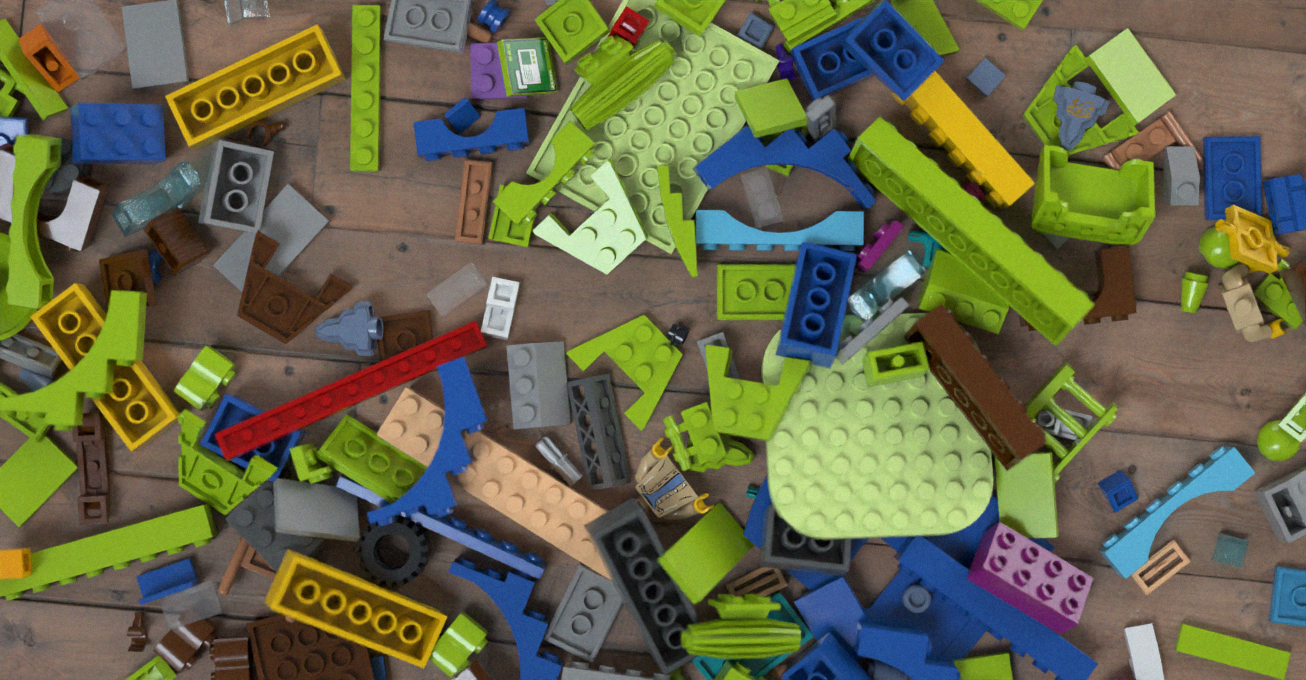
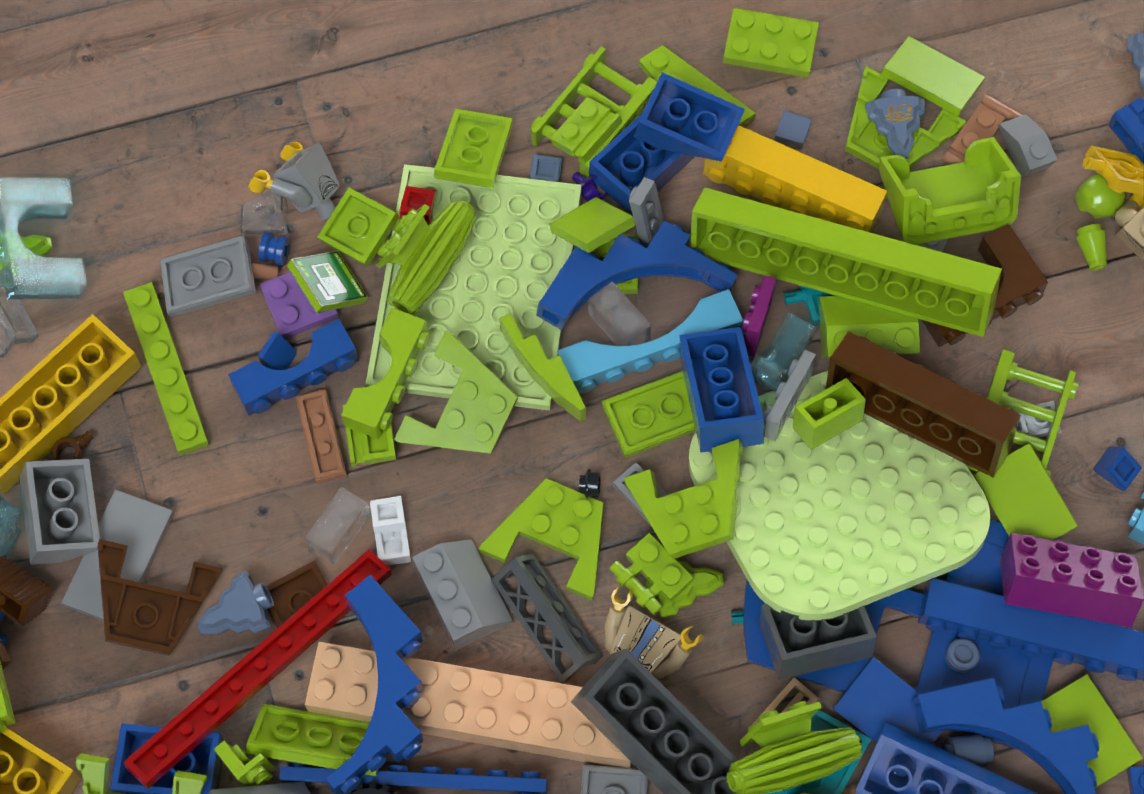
camera: 15 degrees left, 20 degrees down
lime brick [174,346,237,411] -> none
light grey axle [535,436,583,487] -> none
lime tile [658,502,755,605] -> none
blue tile [1202,136,1262,221] -> none

